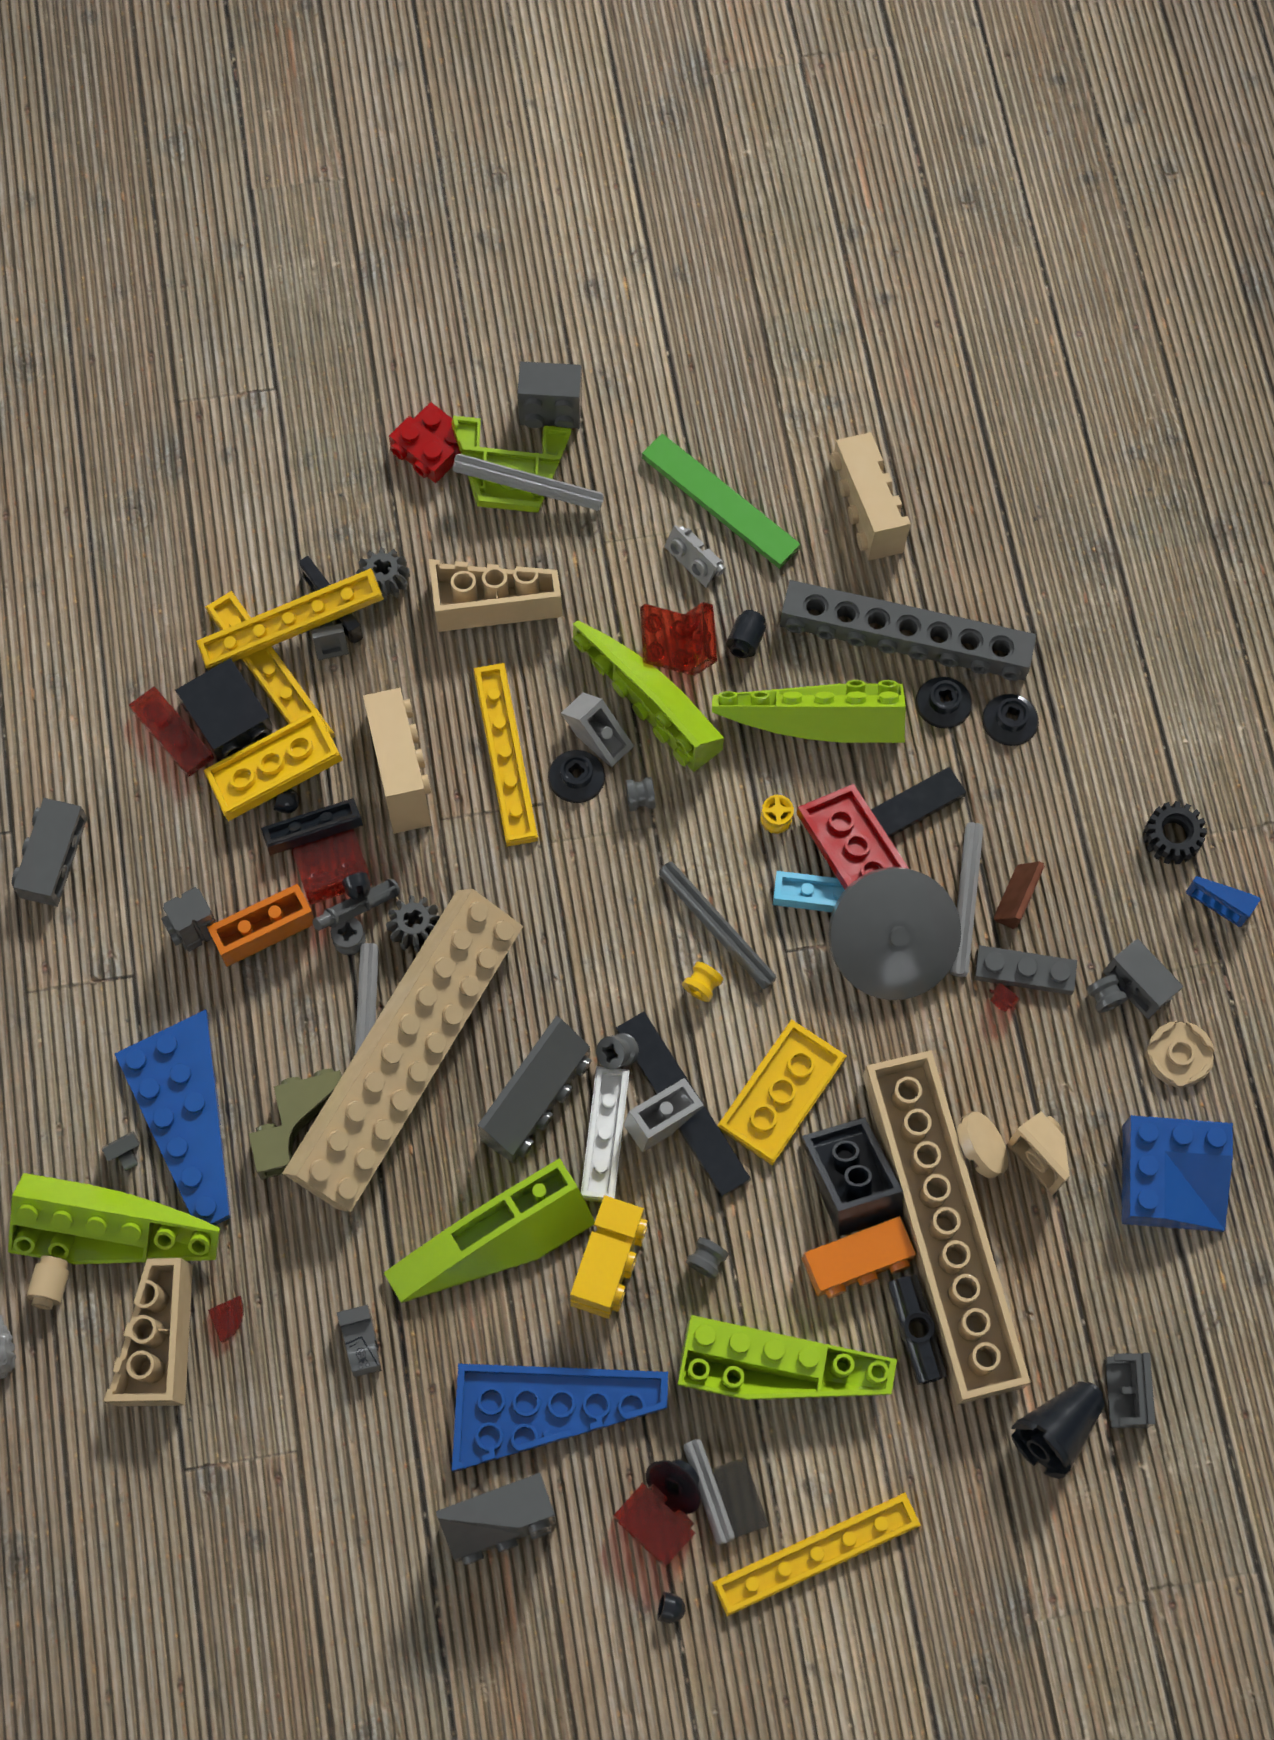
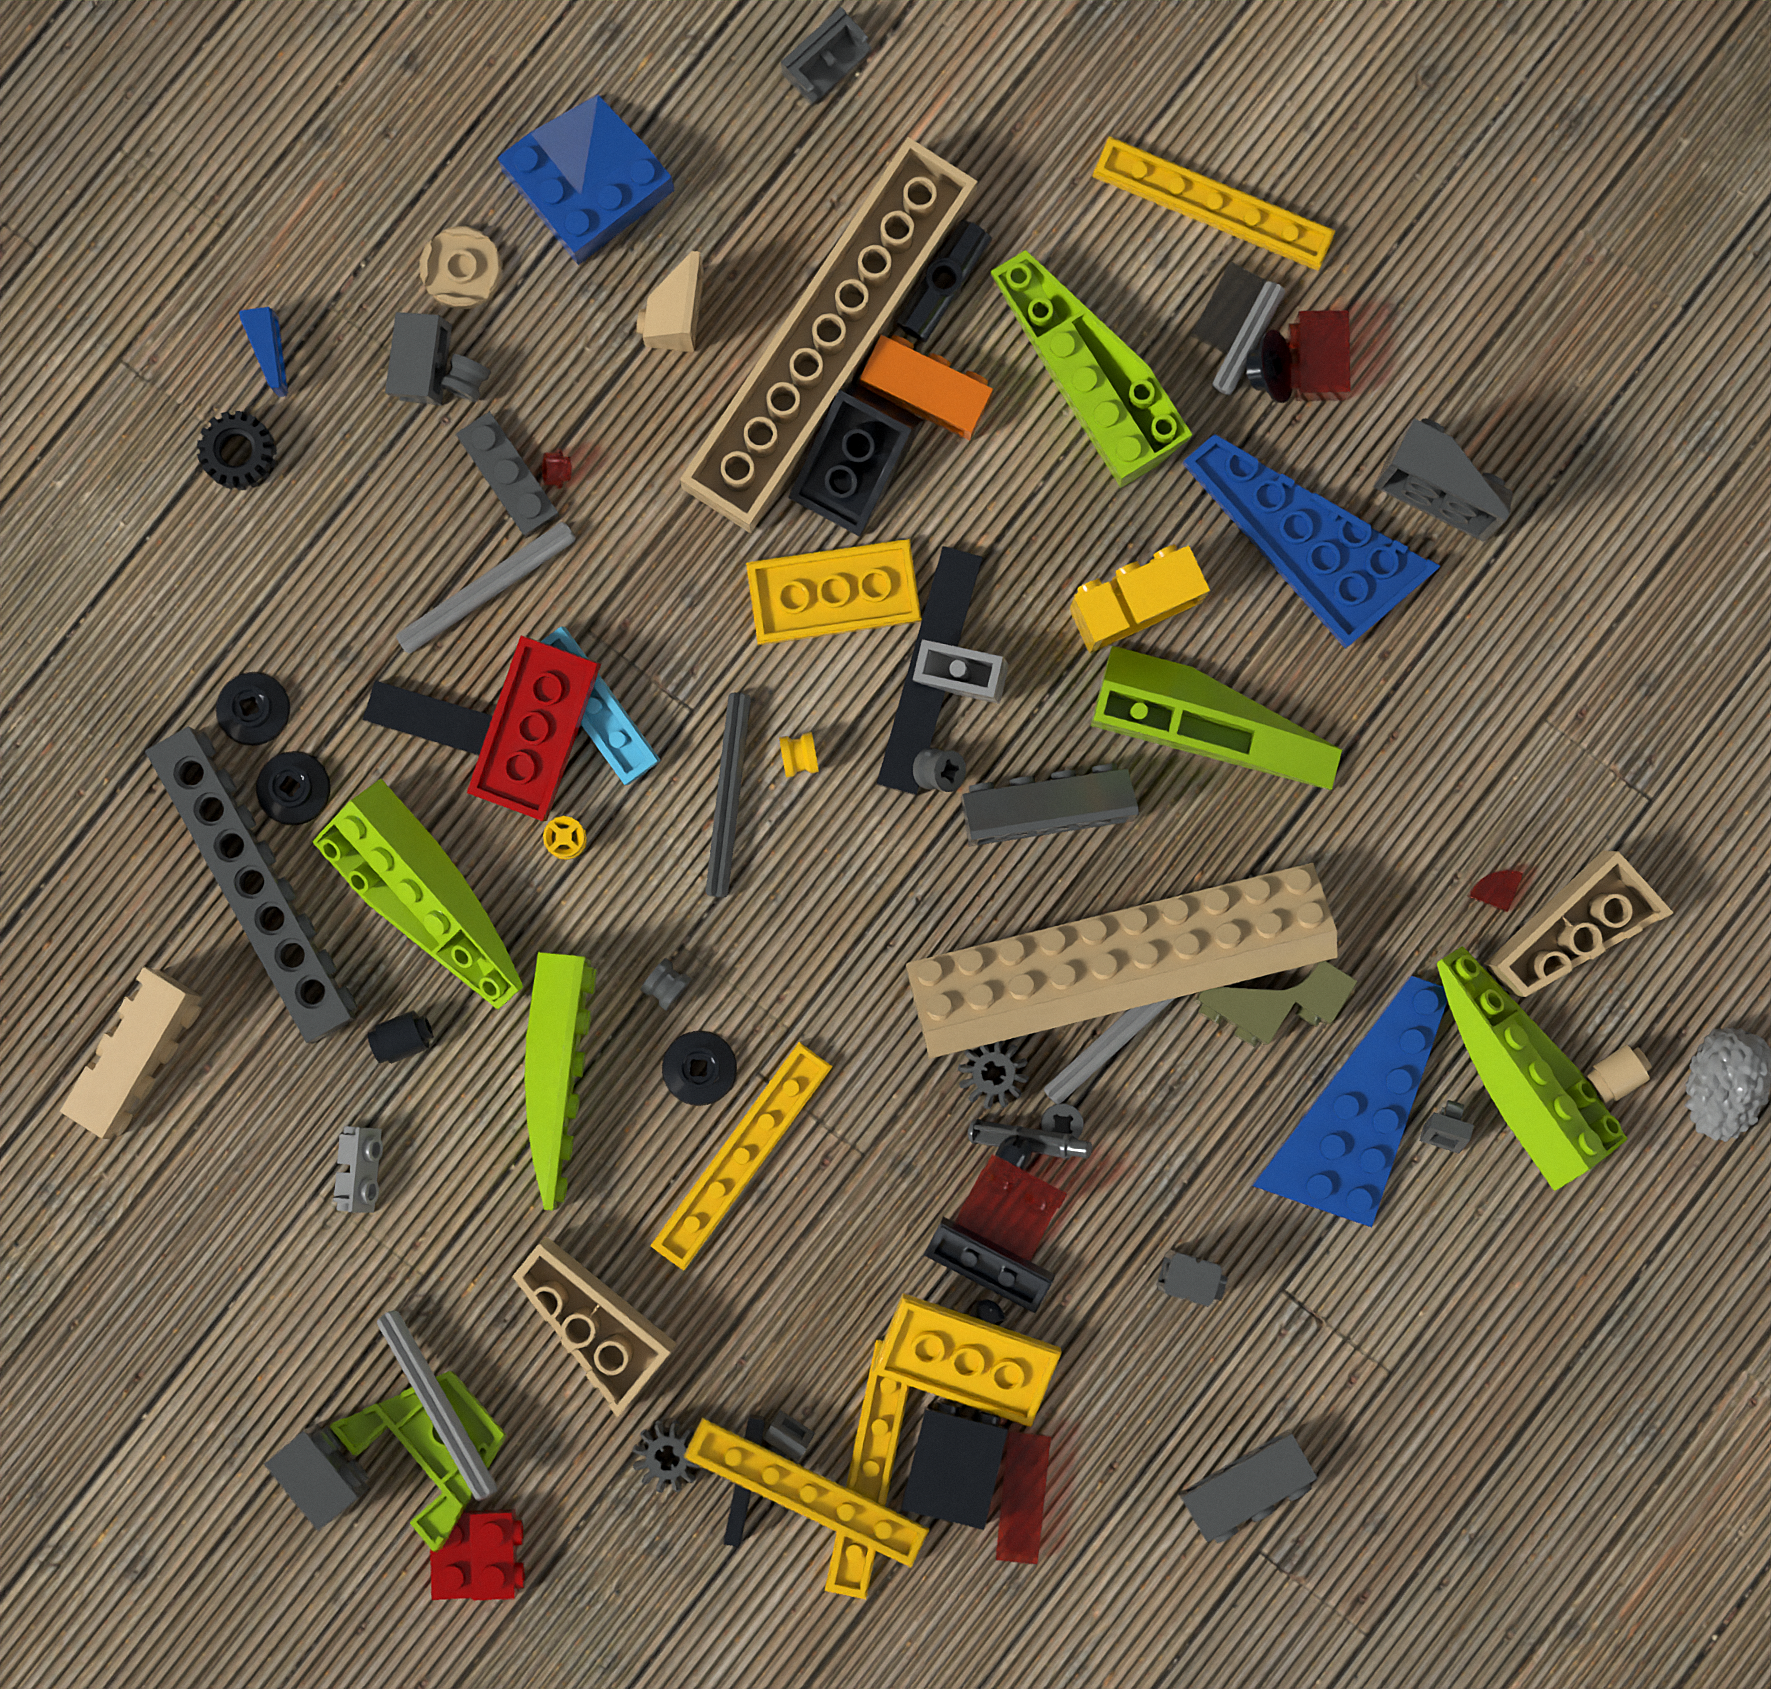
camera: 135 degrees left, 15 degrees up
orange brick [207,883,314,967] -> none
dark grey leg [337,1305,382,1377] -> none
tan wedge [363,688,431,834] -> none
light grey slope [561,692,634,767] -> none
white tile [581,1066,630,1202] -> none
clear red bracket [640,602,717,676] -> none
bright green tile [642,433,801,569] -> none
black hinge [657,1592,686,1623] -> none
dark grey wheel [686,1237,729,1279] -> none
dark grey dish [828,867,961,1000] -> none
tan tile [957,1112,1008,1178] -> none
copper slope [994,861,1045,929] -> none
black cone [1011,1381,1105,1479] -> none

